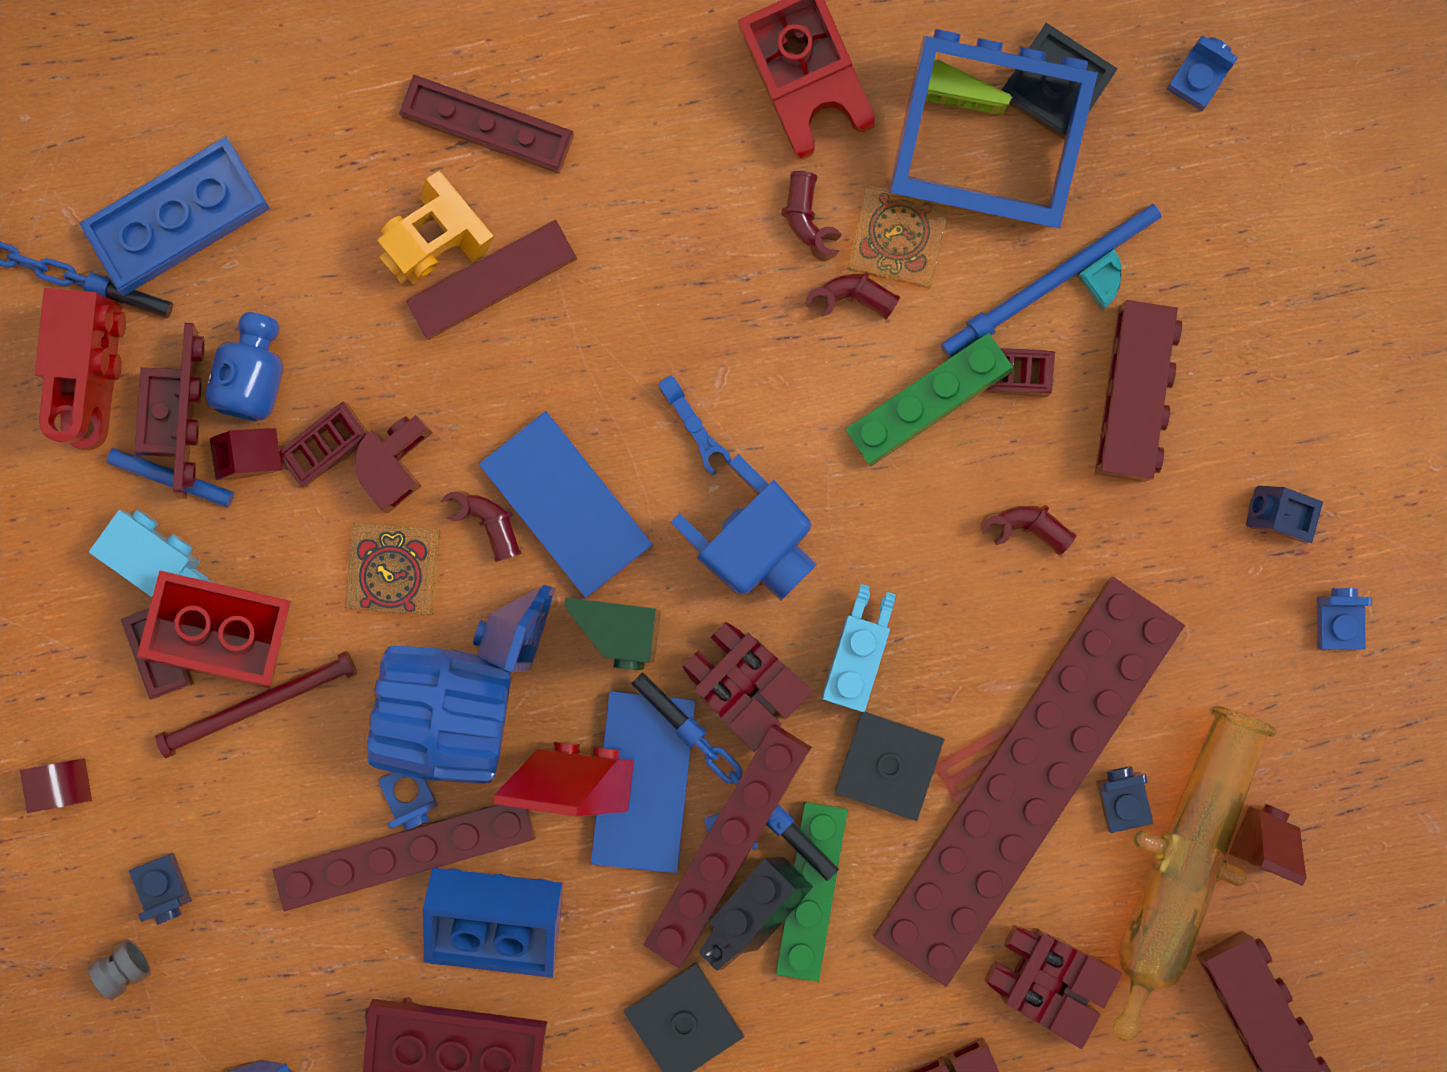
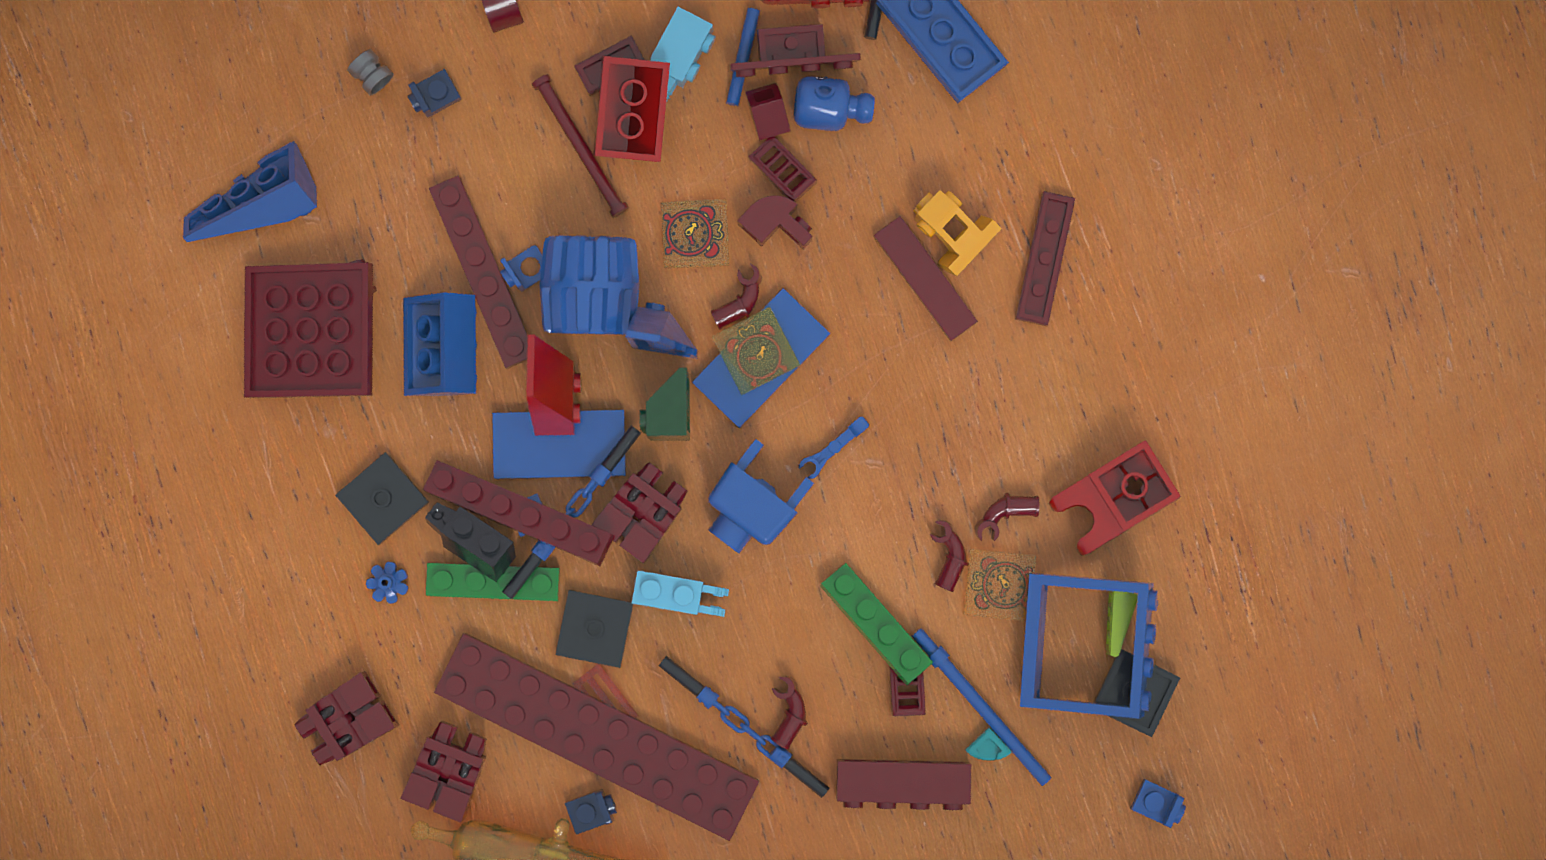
camera: 75 degrees right, 0 degrees up
none -> blue plant [366,562,409,604]
none -> piece [658,656,830,798]
none -> clear yellow tile [712,307,800,396]

